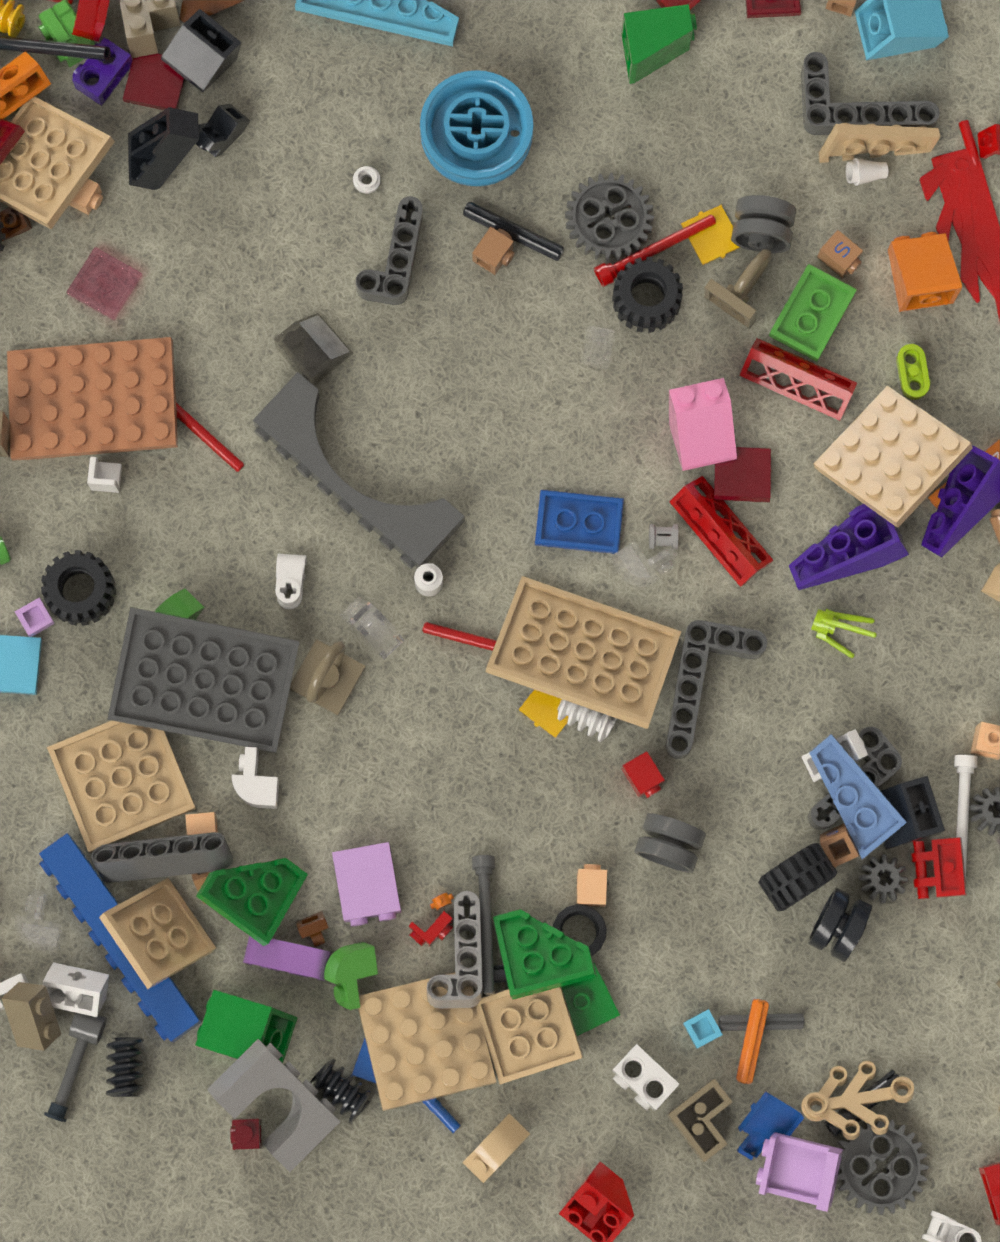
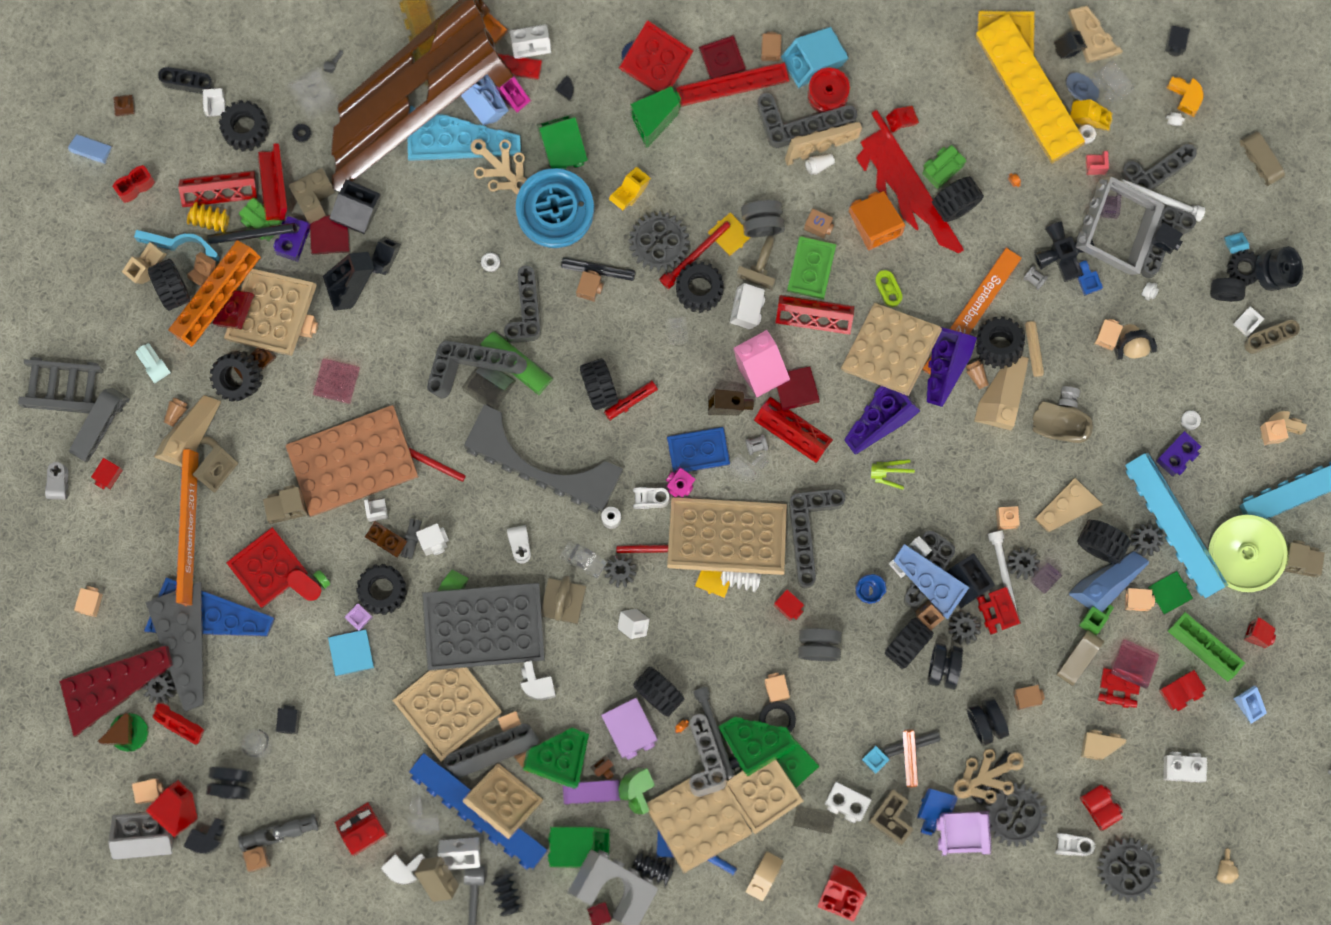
camera: 15 degrees left, 0 degrees up
red bracket [408,911,453,946] -> none
none -> reddish brown slope [365,521,408,557]
none -> dark grey pin [401,519,422,559]
none -> white brick [416,524,449,556]
none -> dark grey beam [427,341,527,399]
none -> tan plant [470,139,527,195]
none -> bright green brick [480,331,553,395]
none -> green slope [536,114,588,170]
none -> black tyre [580,358,618,411]
none -> red pin [604,380,658,421]
none -> dark grey gear [604,555,637,588]
none -> yellow brick [609,167,651,210]
none -> white panel [618,609,649,639]
none -> white piece [633,487,670,509]
none -> black tyre [633,667,685,717]
none -> dark pink brick [666,466,696,498]
none -> red plate [676,62,789,107]
none -> dark brown torso [708,389,754,416]
none -> white brick [730,283,765,329]
none -> clear smoke tile [793,807,835,835]
none -> red wheel [807,67,850,114]
none -> blue hair [855,574,886,604]
none -> black wheel [966,697,1009,747]
none -> medium nougat brick [1013,685,1045,710]

